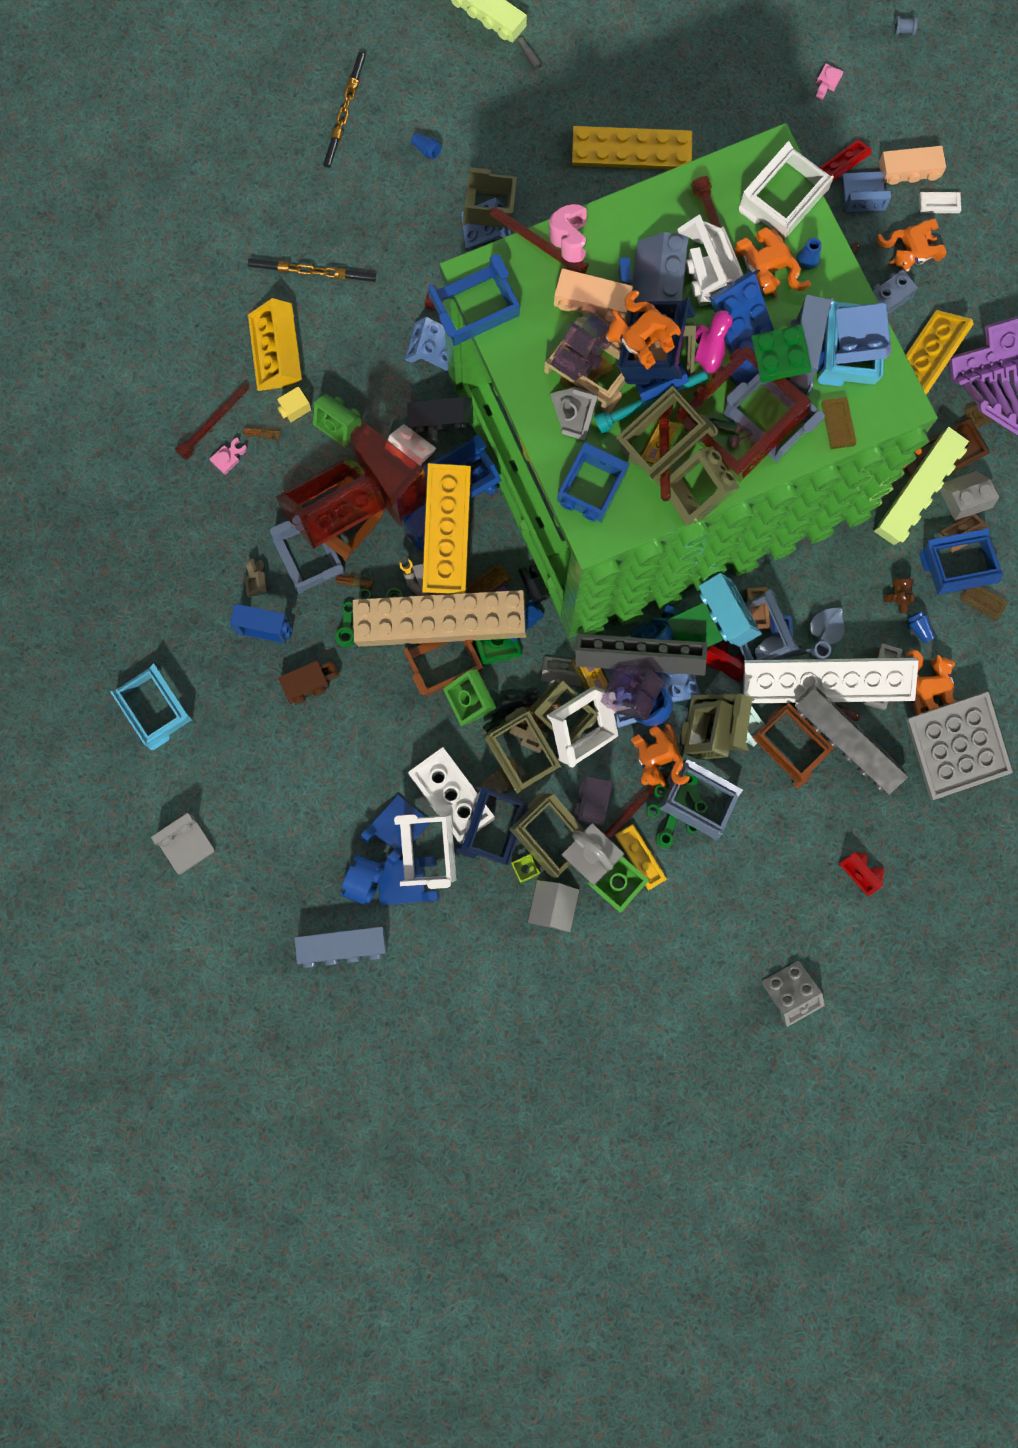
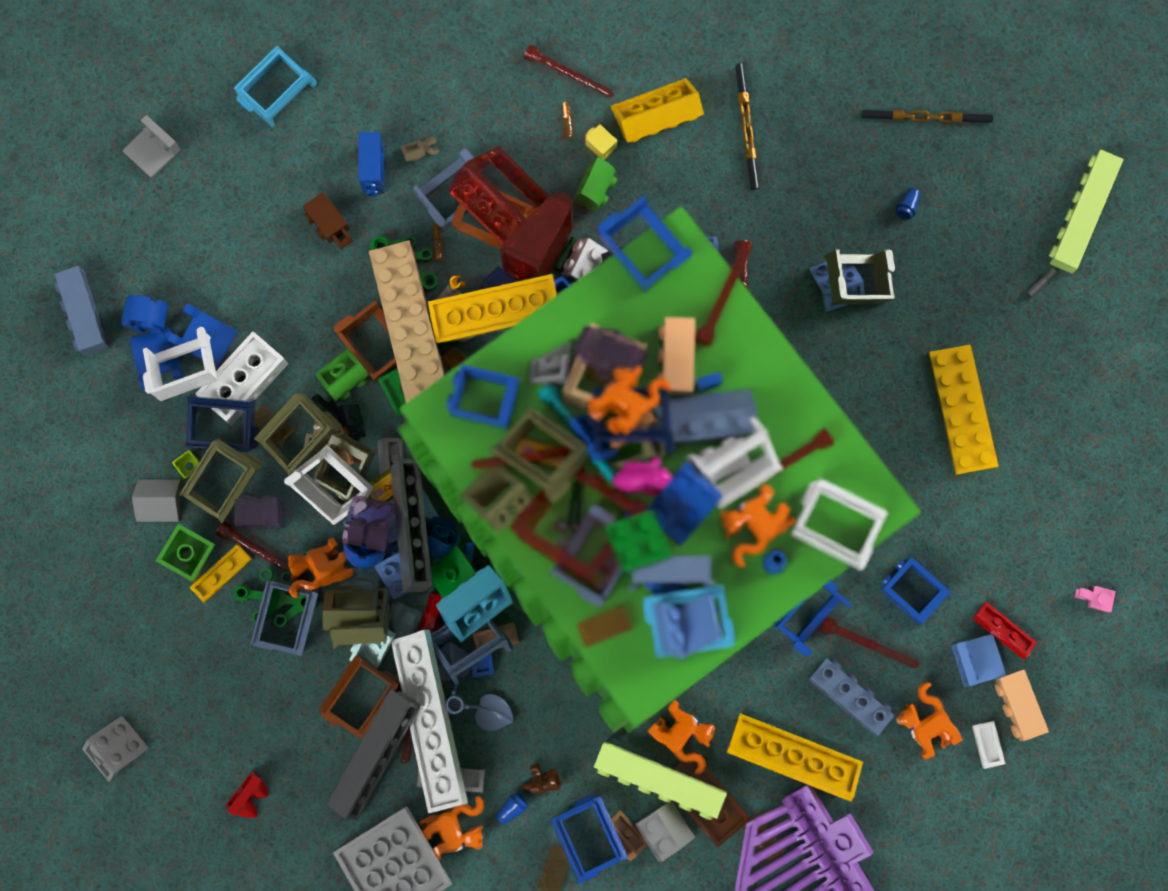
camera: 80 degrees right, 0 degrees up
bright pink plate [209,438,247,475] -> none
bright pink animal [549,204,587,263] -> none
light grey tile [562,823,624,886] -> none

